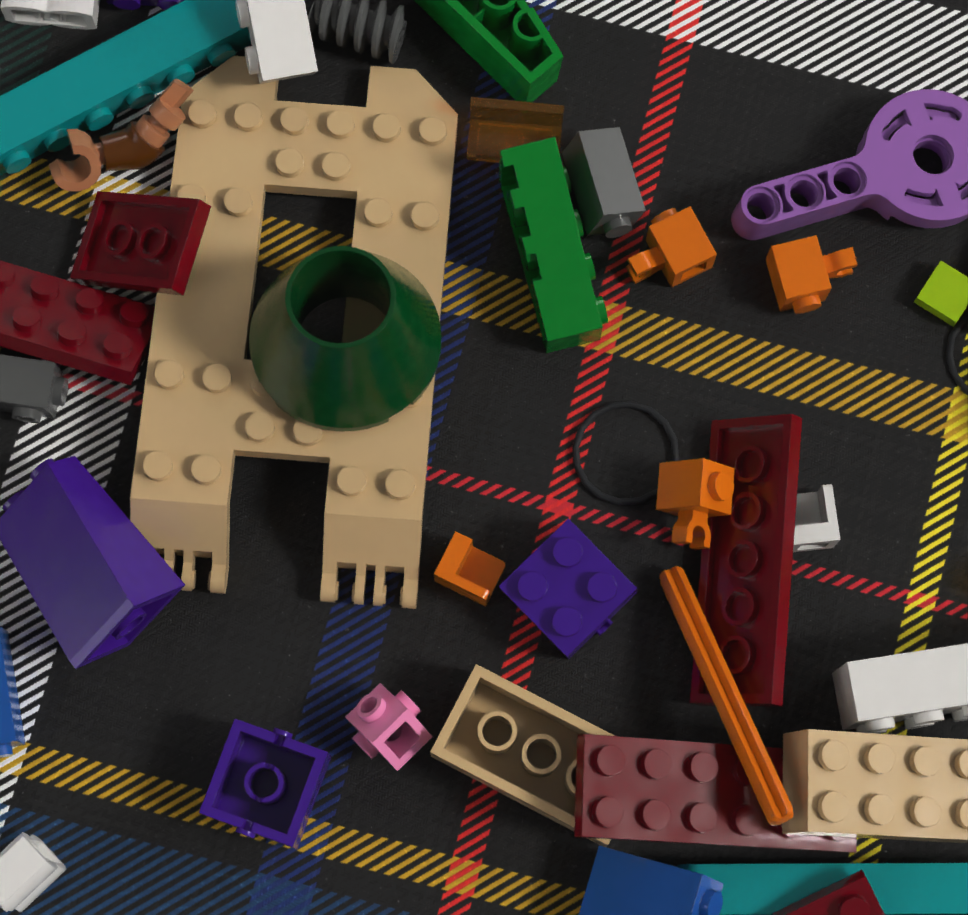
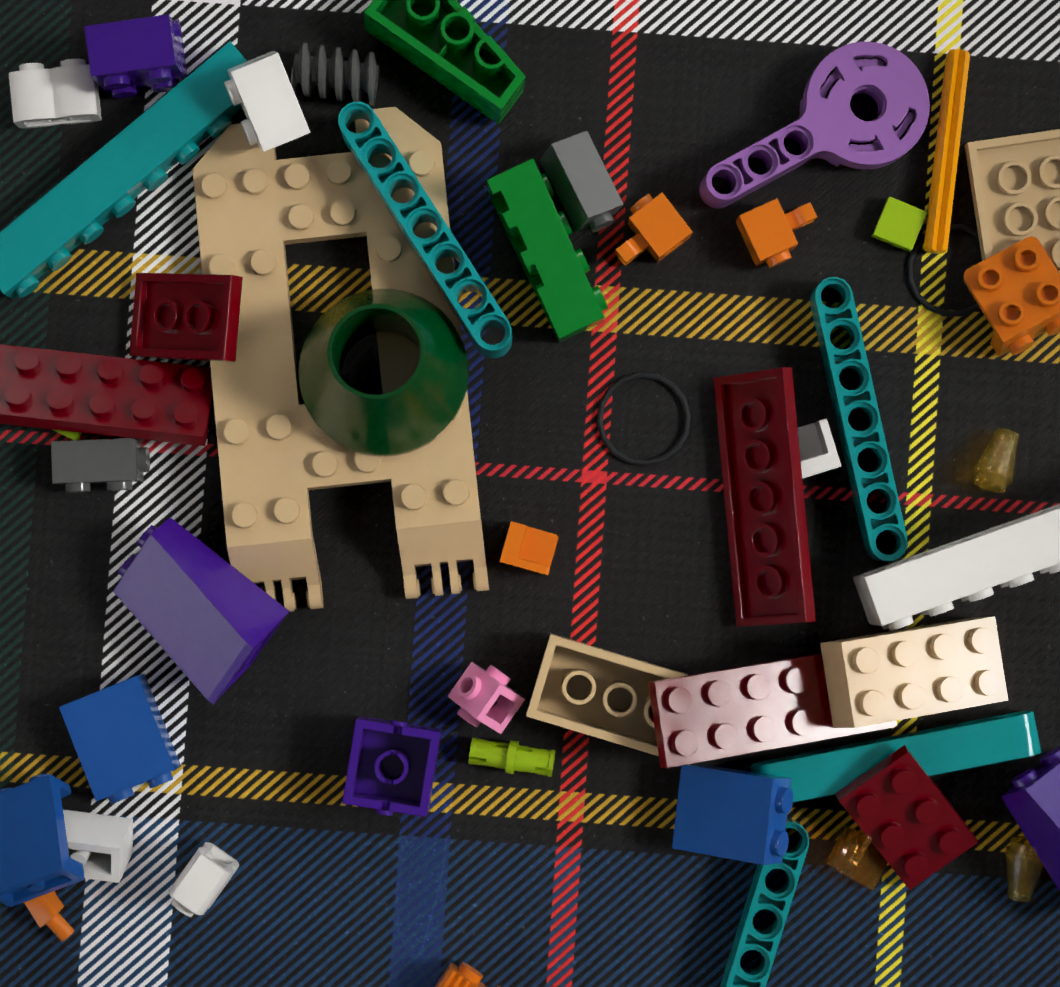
camera: 10 degrees left, 10 degrees up
nougat piece [49,78,194,191] -> none
clear orange panel [467,97,564,163] -> none
dark purple brick [499,518,637,660] -> none
orange brick [656,458,735,549] -> none
orange axle [659,566,794,826] -> none
none -> teal beam [338,102,512,358]
none -> lime pin [468,737,556,777]
none -> teal beam [810,277,908,561]

